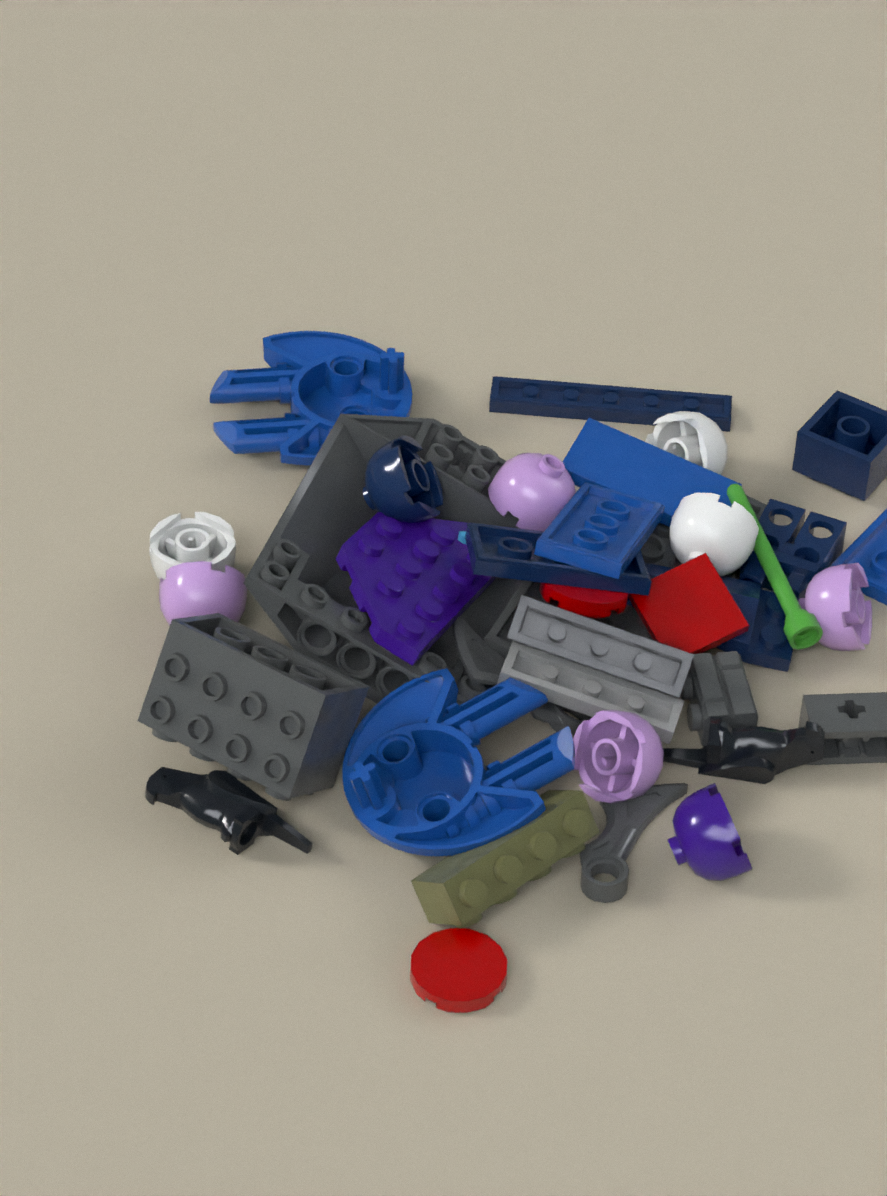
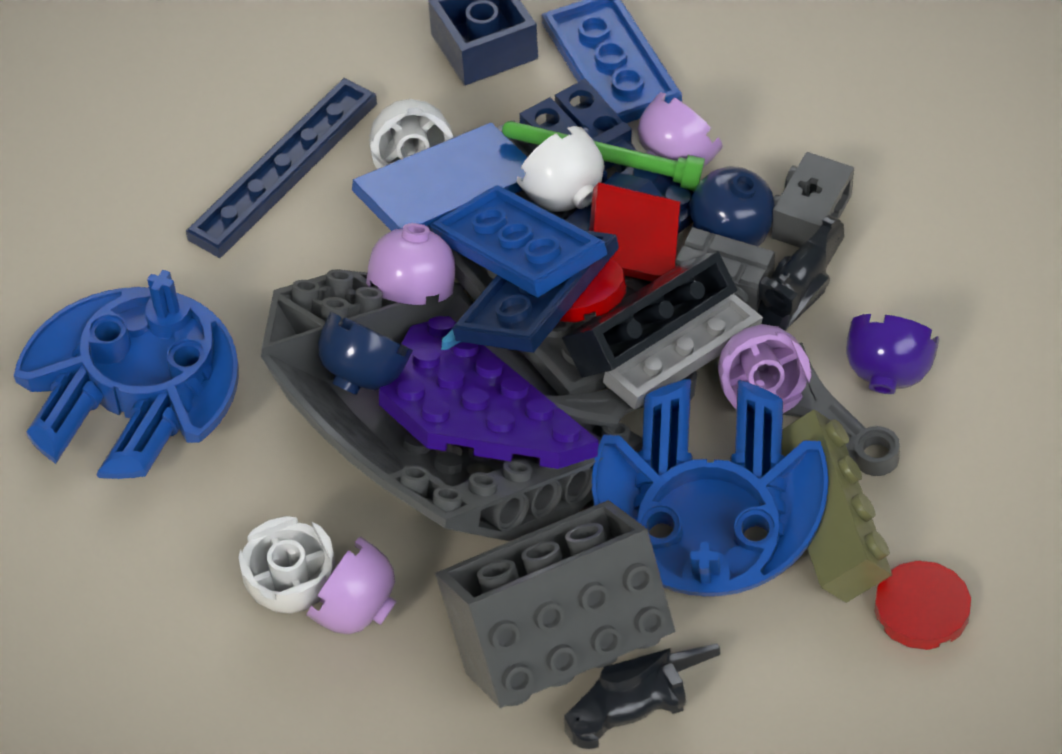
camera: 55 degrees left, 10 degrees up
none -> dark blue cylinder [687,166,775,246]

